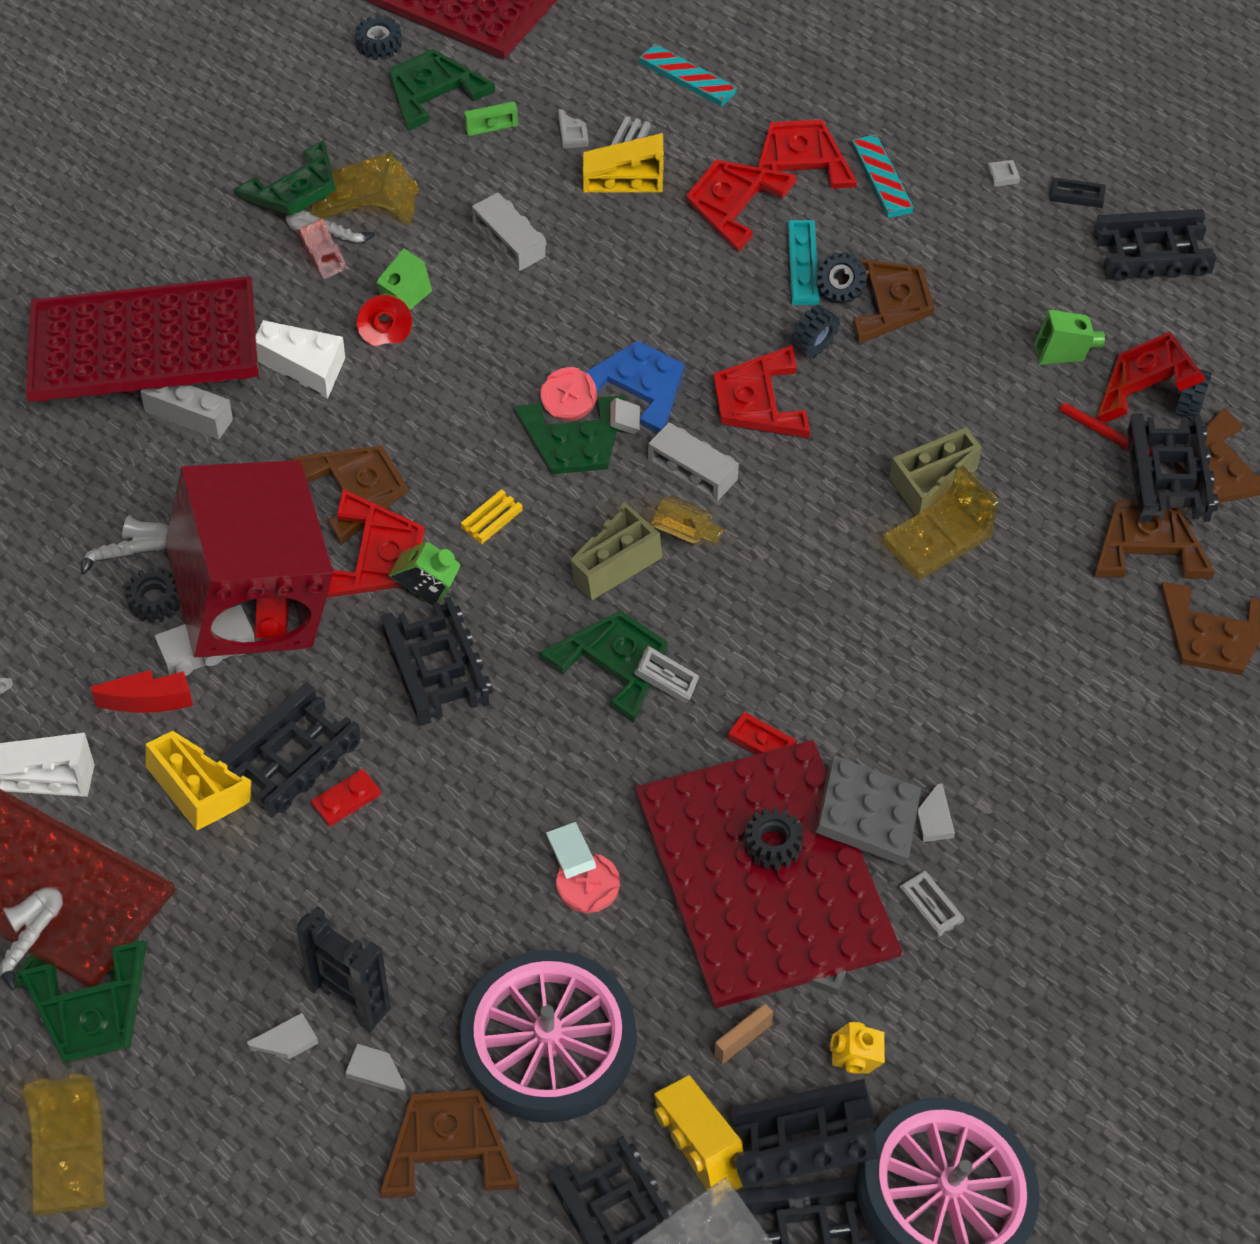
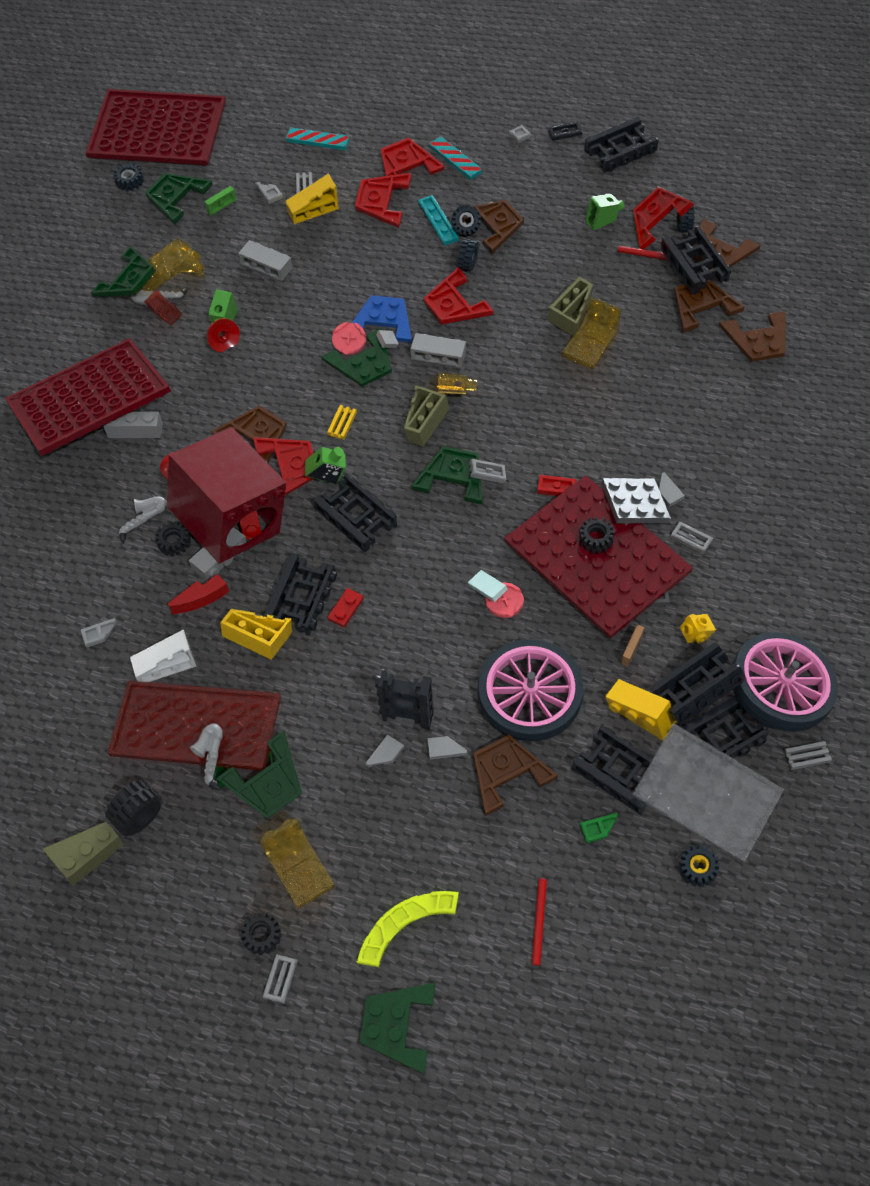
camera: 20 degrees left, 5 degrees up
white wedge [256,320,345,399] -> none

